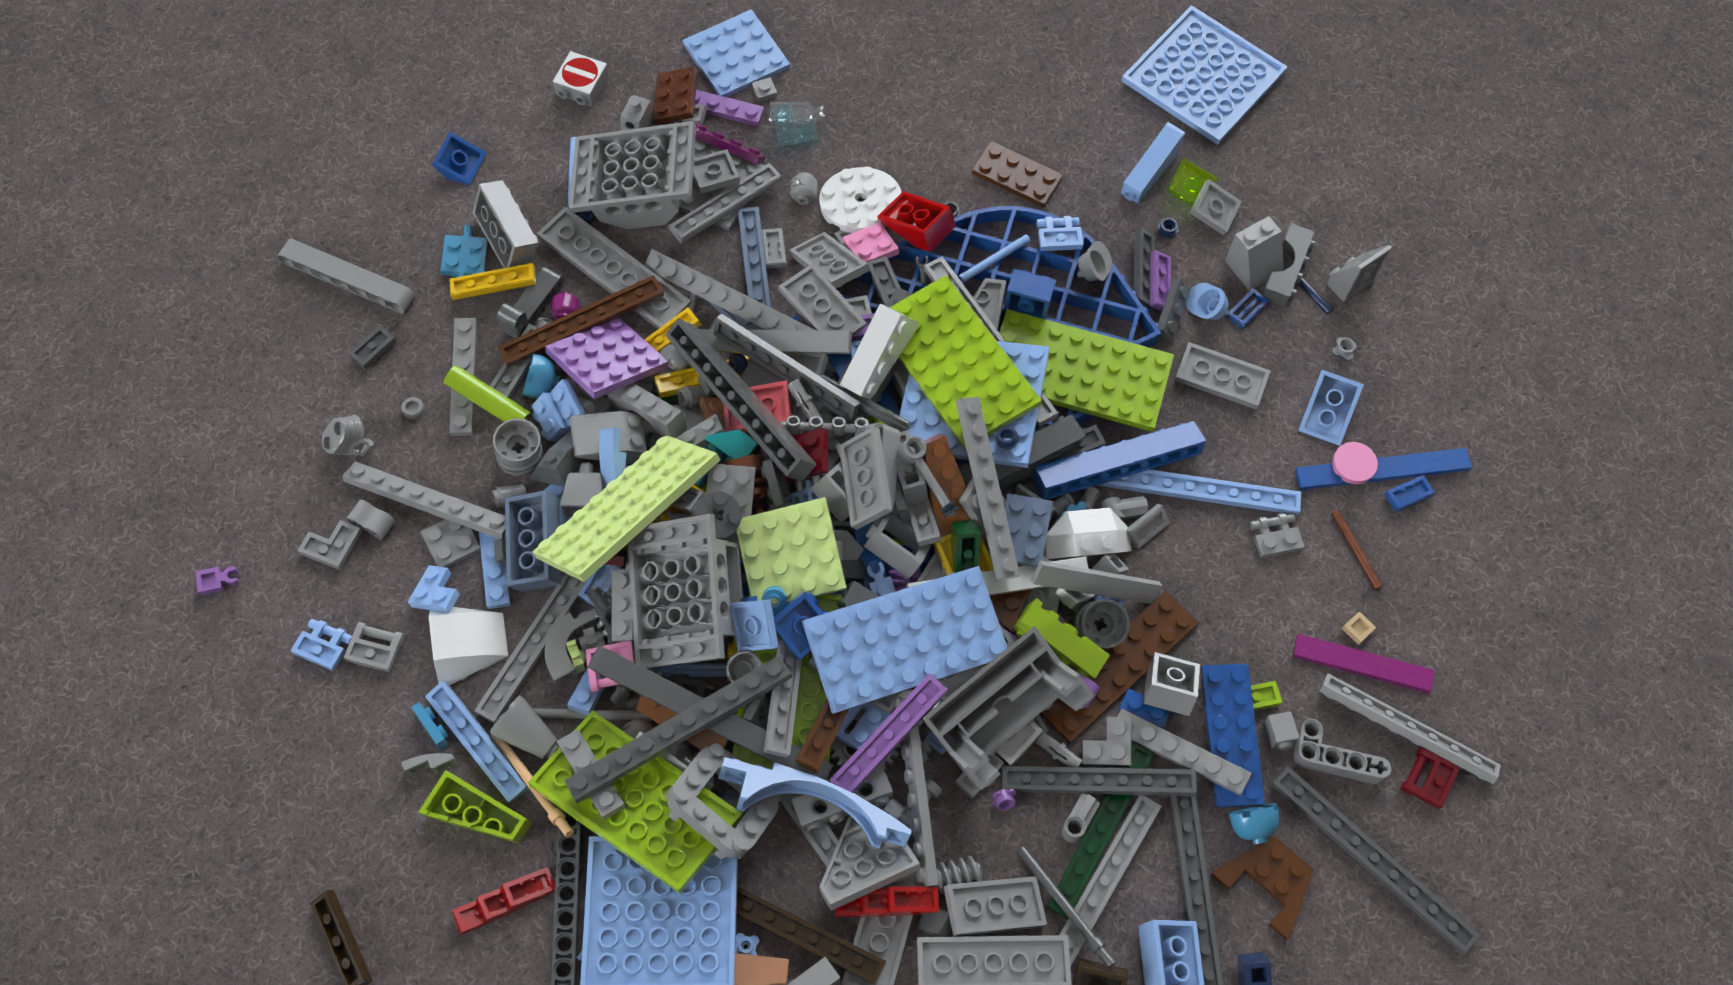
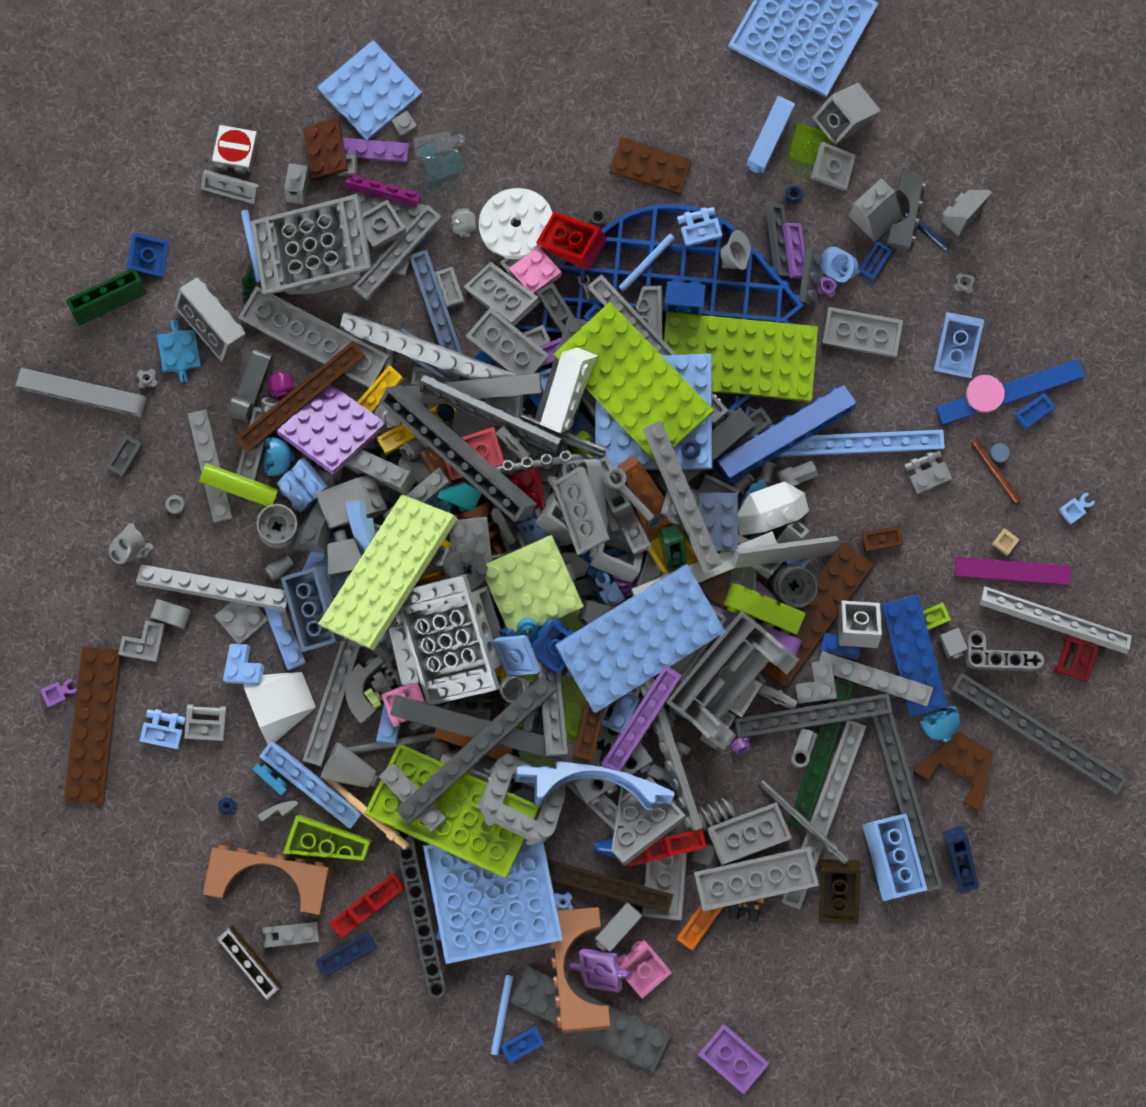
camera: 10 degrees left, 15 degrees up
yellow tile [450,263,536,300] -> none
light grey plate [1127,504,1170,549] -> none
none -> reddish brown plate [64,647,121,805]
none -> dark green brick [66,267,147,326]
none -> light grey plate [137,369,157,389]
none -> light grey plate [201,170,259,204]
none -> nougat arch [203,845,330,915]
none -> dark blue plate [218,797,237,816]
none -> dark green piece [242,265,255,299]
none -> light grey plate [262,922,319,948]
none -> dark blue tile [316,931,378,978]
none -> blue cone [594,839,617,858]
none -> light grey slope [812,83,881,146]
none -> medium lavender plate [817,277,838,298]
none -> reddish brown plate [861,526,903,552]
none -> sand blue tile [990,443,1010,463]
none -> light blue plate [1059,493,1095,525]

